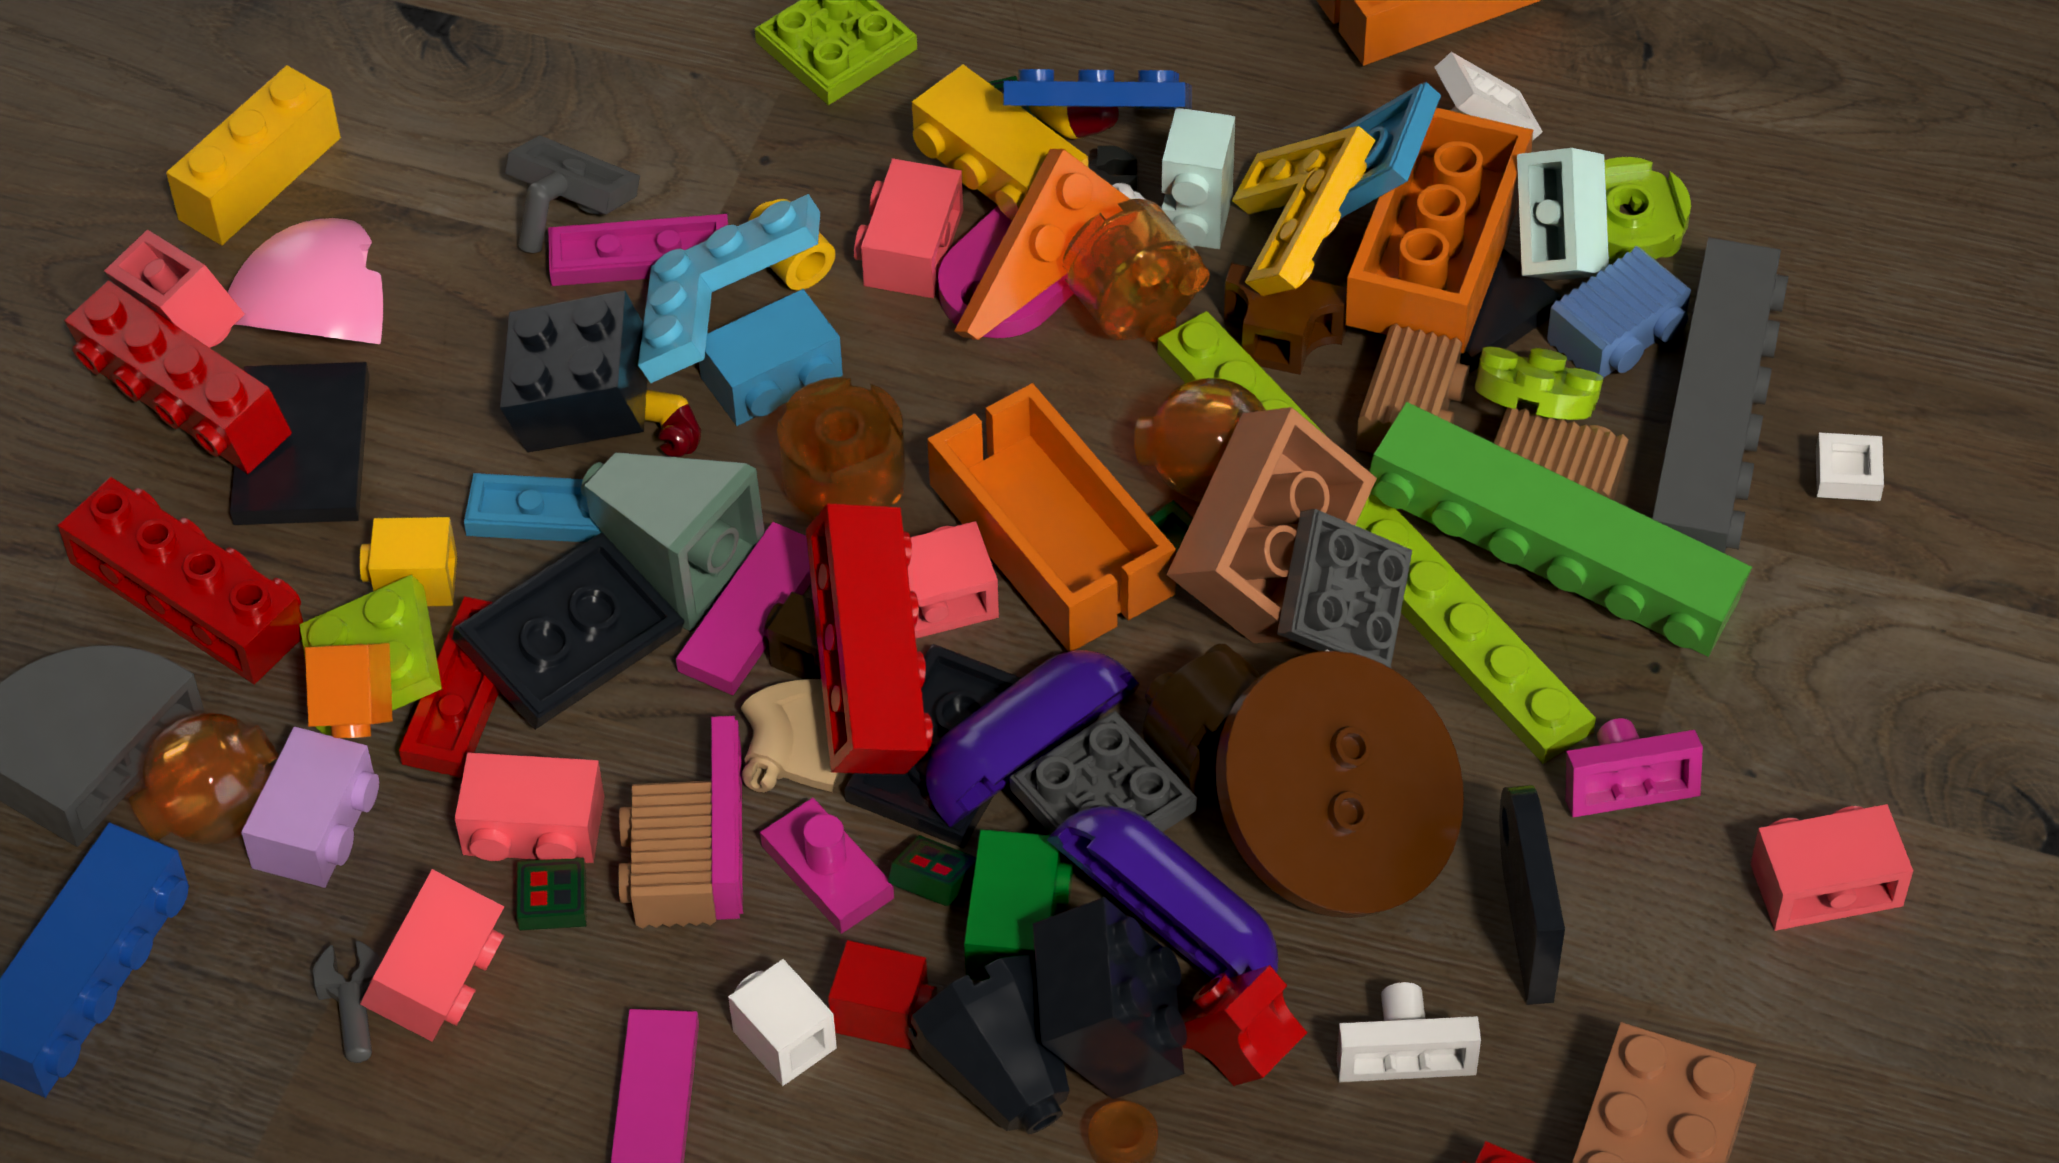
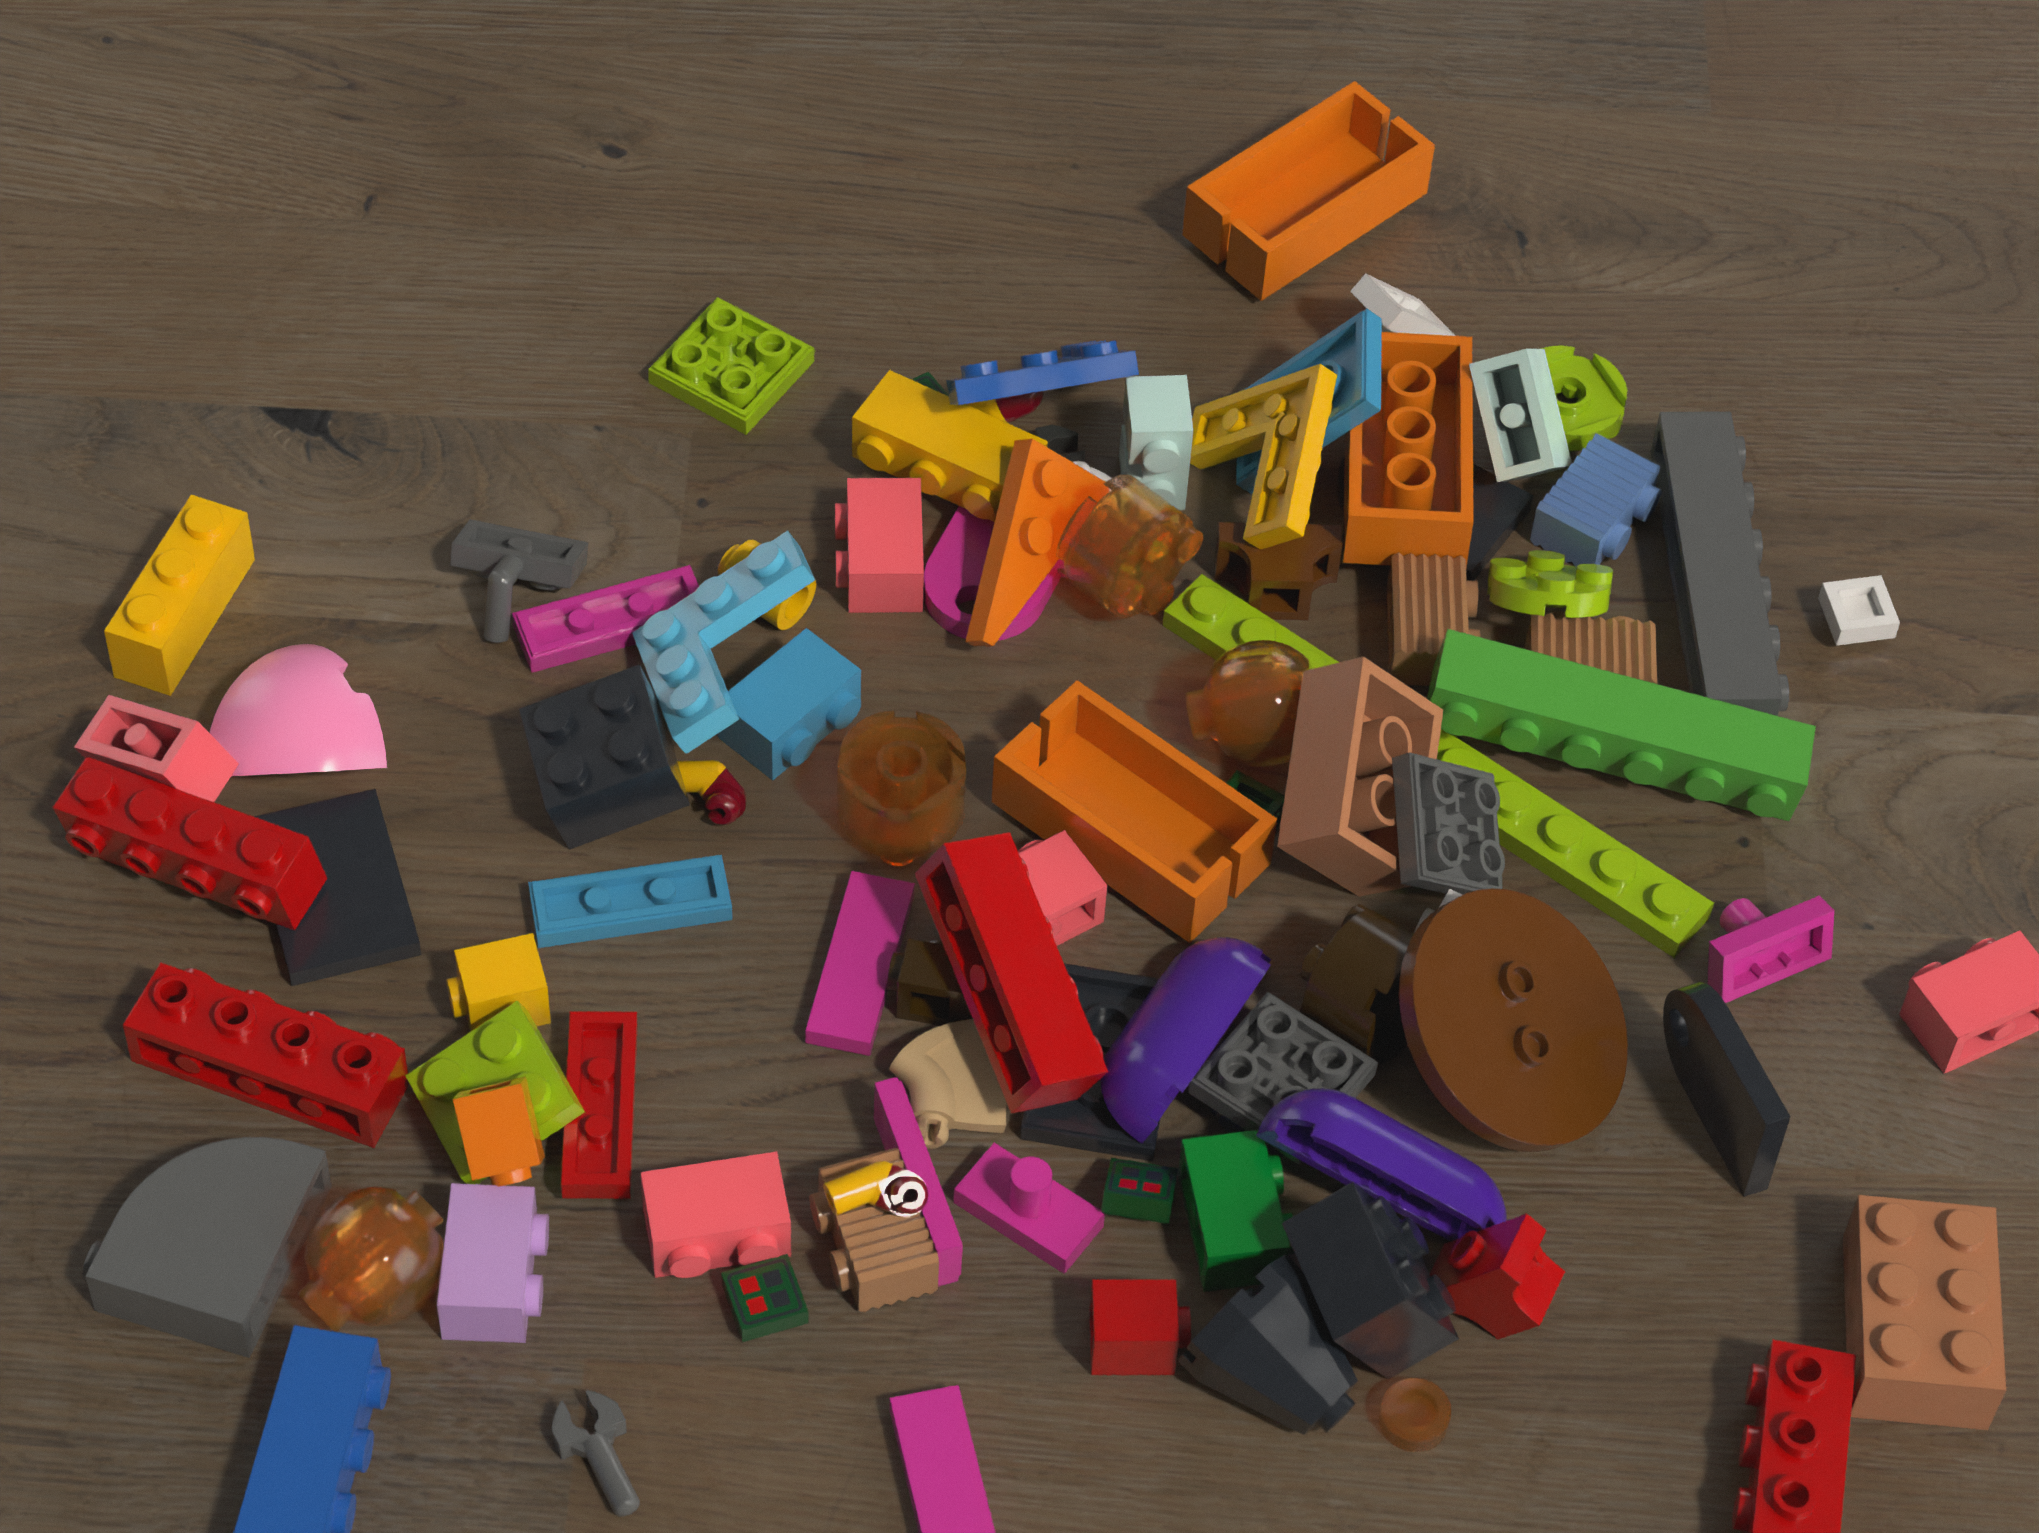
camera: 20 degrees left, 0 degrees up
coral brick [360,869,505,1042] -> none
black tile [452,533,685,730] -> none
sand green slope [581,452,765,632] -> none
white brick [728,959,837,1086] -> none
white tile [1337,982,1481,1082] -> none
none -> arm [823,1161,929,1217]

